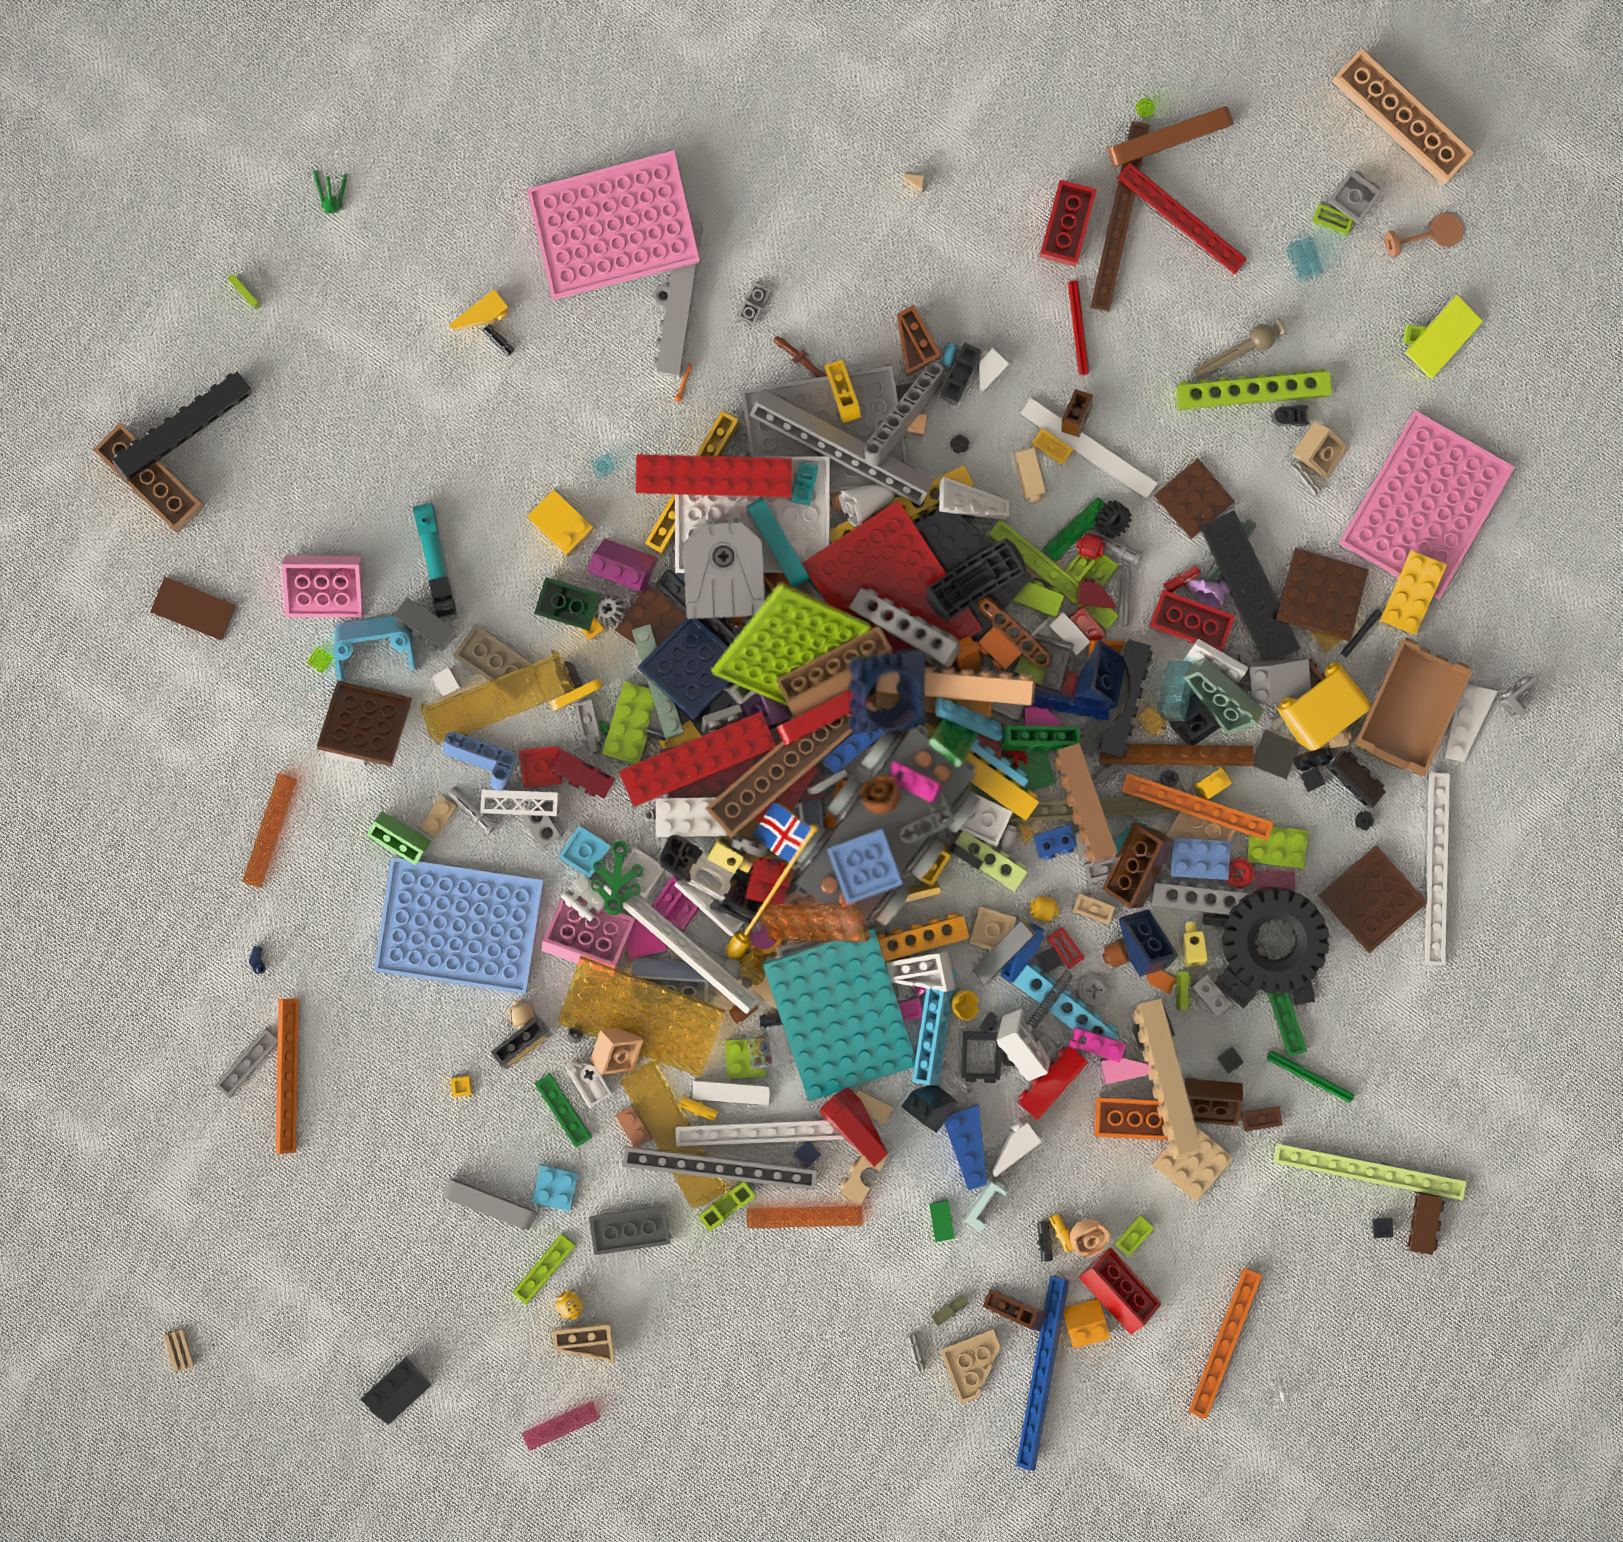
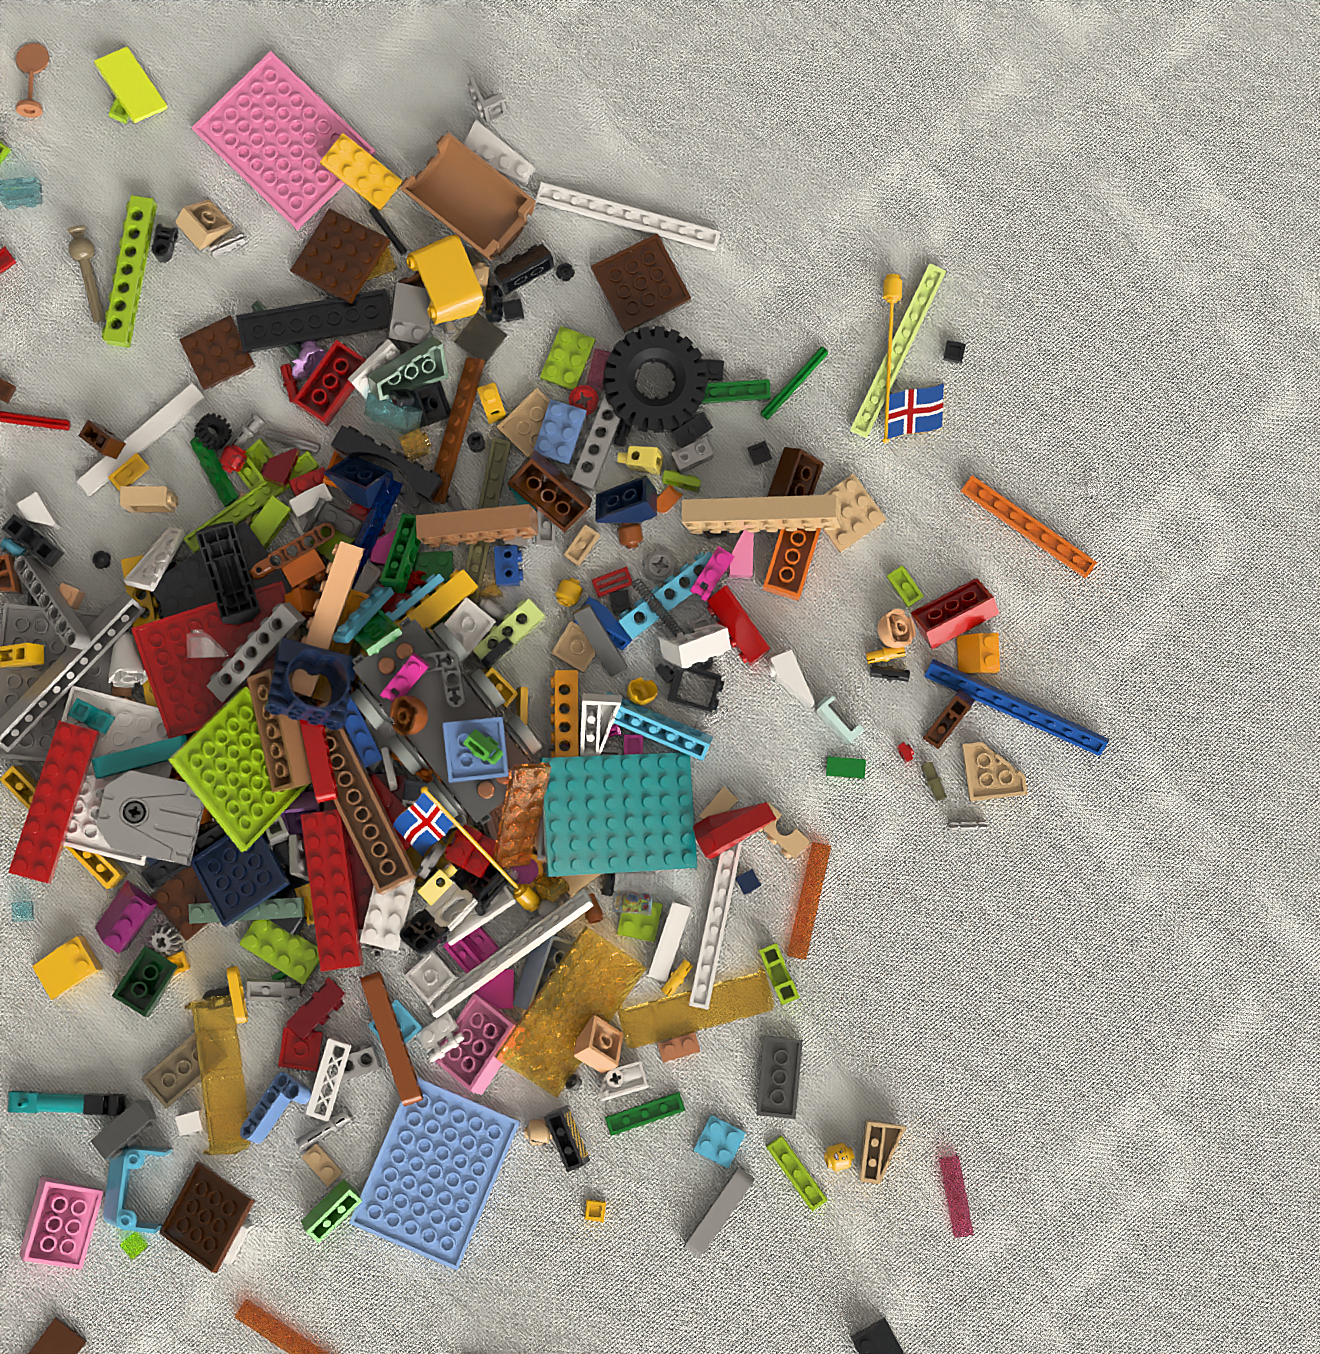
camera: 80 degrees left, 5 degrees down
green plant [591,841,643,916] -> none
light grey brick [622,1145,817,1190] -> none
black slope [901,1085,959,1133] -> none
blue wedge [944,1103,987,1191] -> none
orange plate [1121,773,1274,841] -> none
reddish brown plate [1241,1106,1283,1132] -> none
reddish brown brick [1407,1192,1444,1255] -> none
none -> clear slope [187,630,229,658]
none -> dark orange beam [360,971,424,1107]
none -> black plate [389,389,415,407]
none -> bright green piece [463,729,504,765]
none -> flag [882,274,944,443]
none -> red plate [896,742,914,763]

